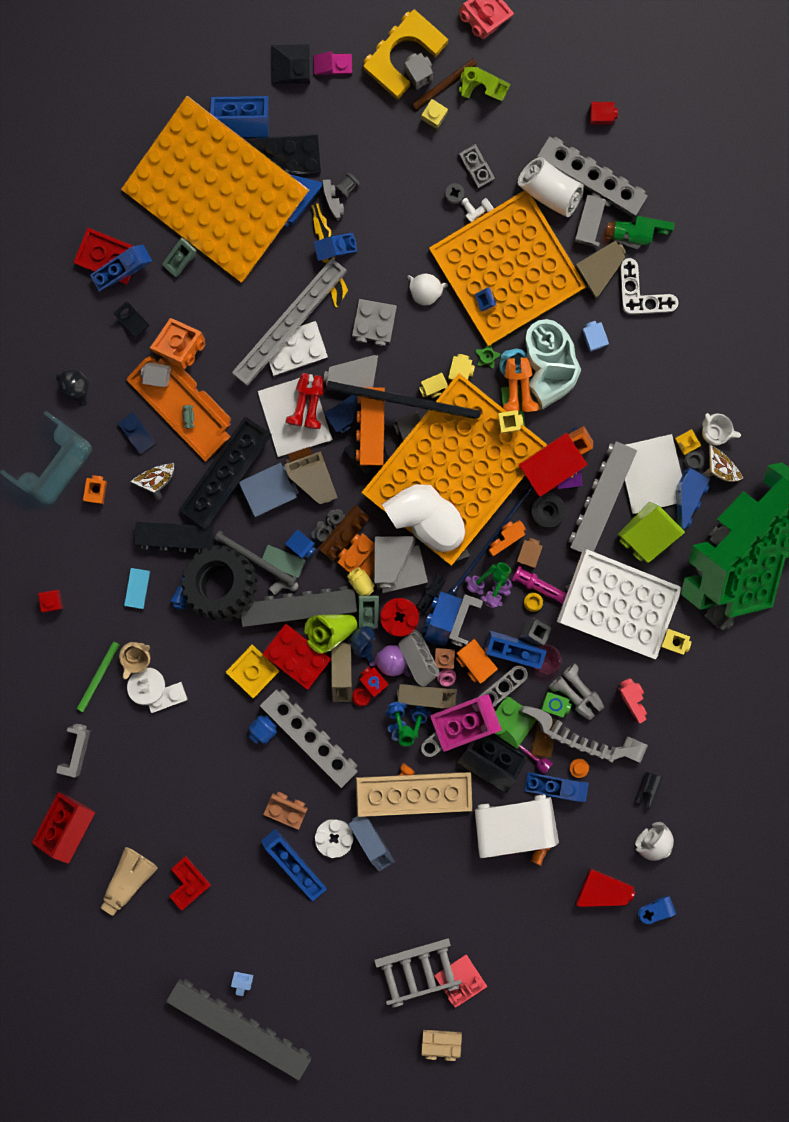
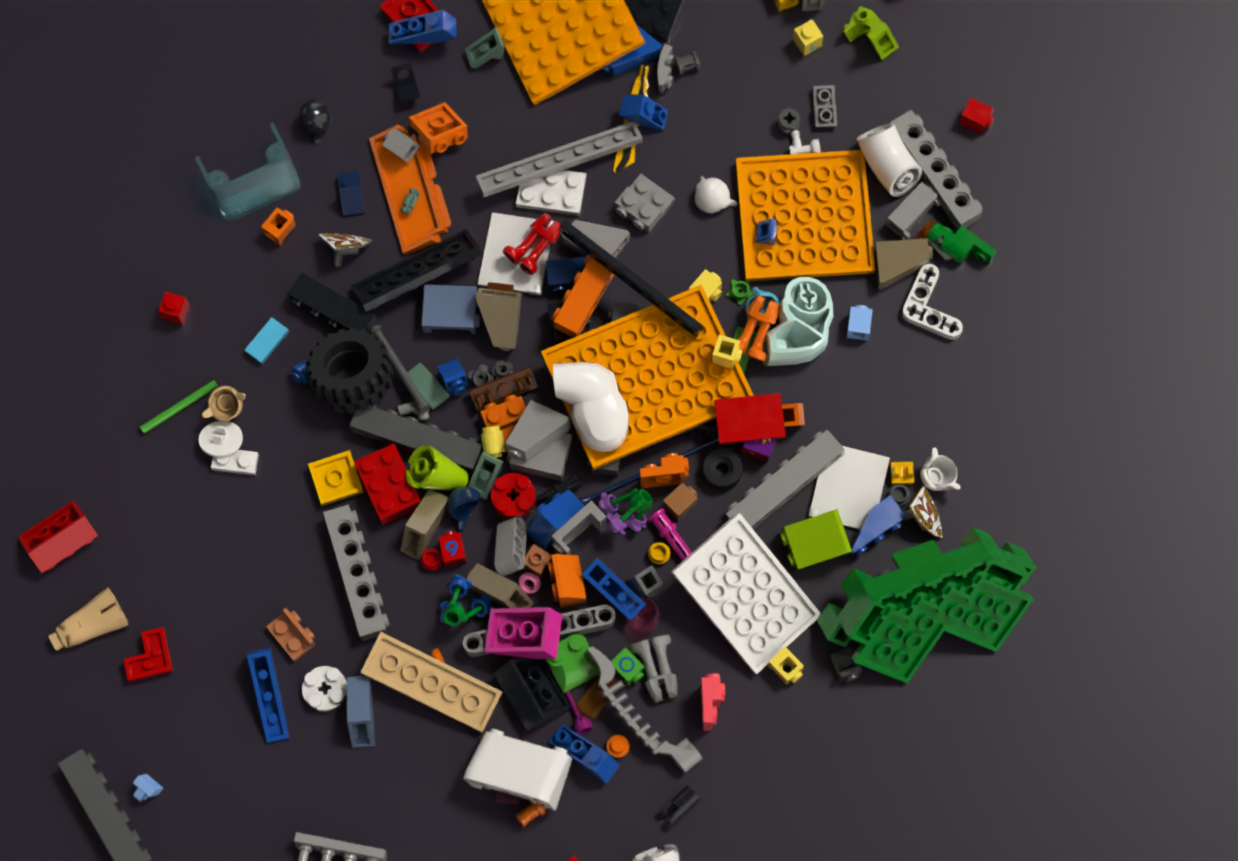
camera: 30 degrees right, 15 degrees down
light grey panel [56,723,91,777] -> none
blue head [249,715,277,744] -> none
medium lavender hair [369,645,410,677] -> none
reddish brown bar [412,58,477,110] -> none
light yellow brick [419,373,448,399] -> none

